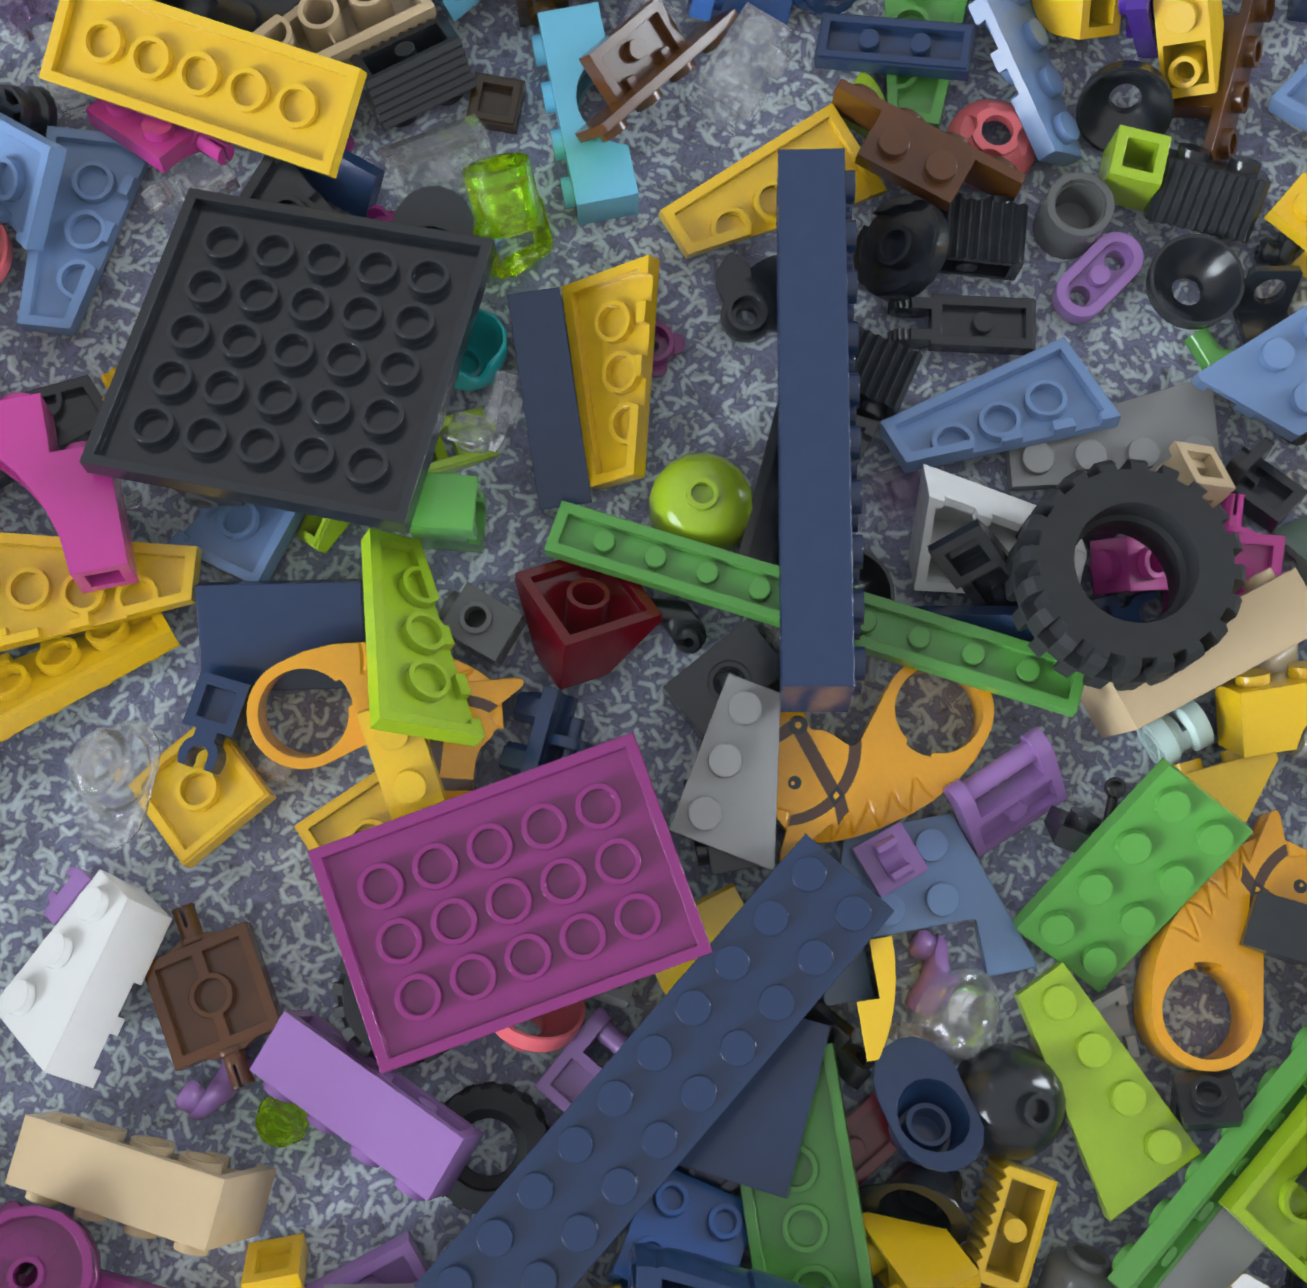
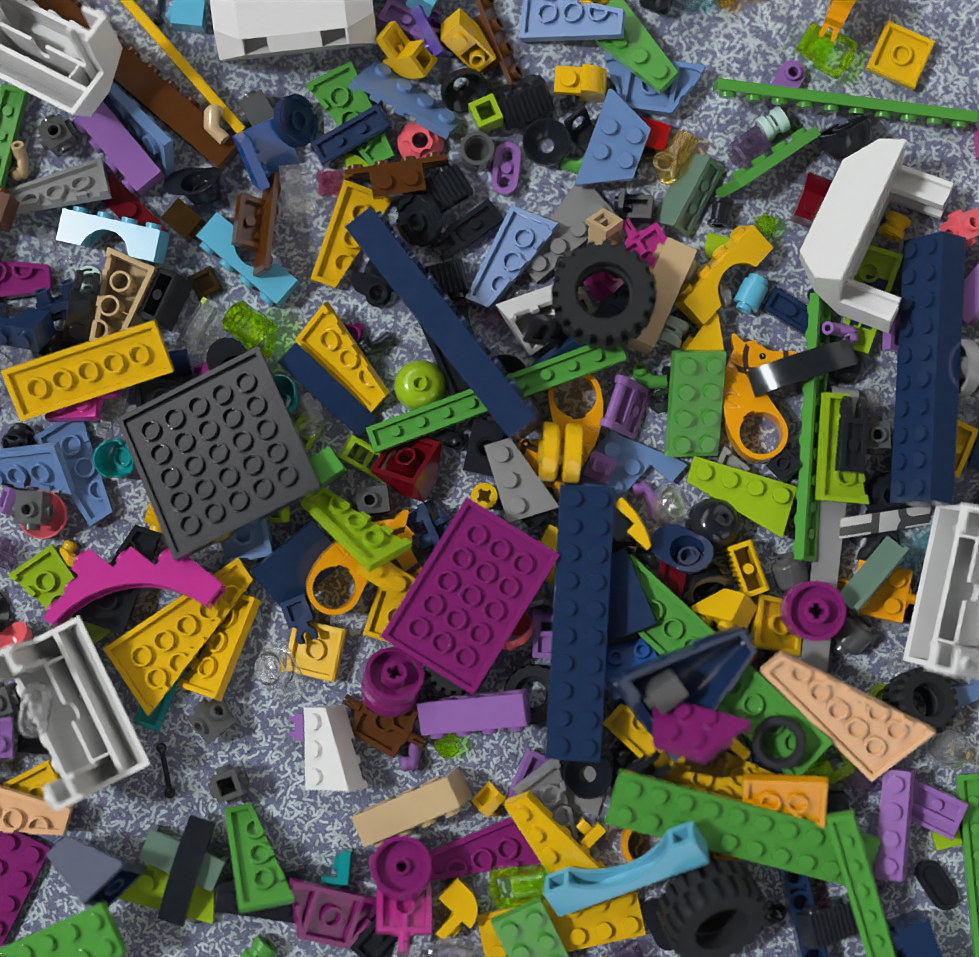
camera: 35 degrees left, 5 degrees up
none -> teal hair [92,438,136,478]
none -> clear pink plate [316,170,342,196]
none -> lime slope [338,434,386,484]
none -> black arm [357,331,395,356]
none -> magenta wheel [360,647,424,717]
none -> yellow wheel [471,483,498,510]
none -> yellow wheel [537,422,583,483]
none -> bright green arm [631,362,668,389]

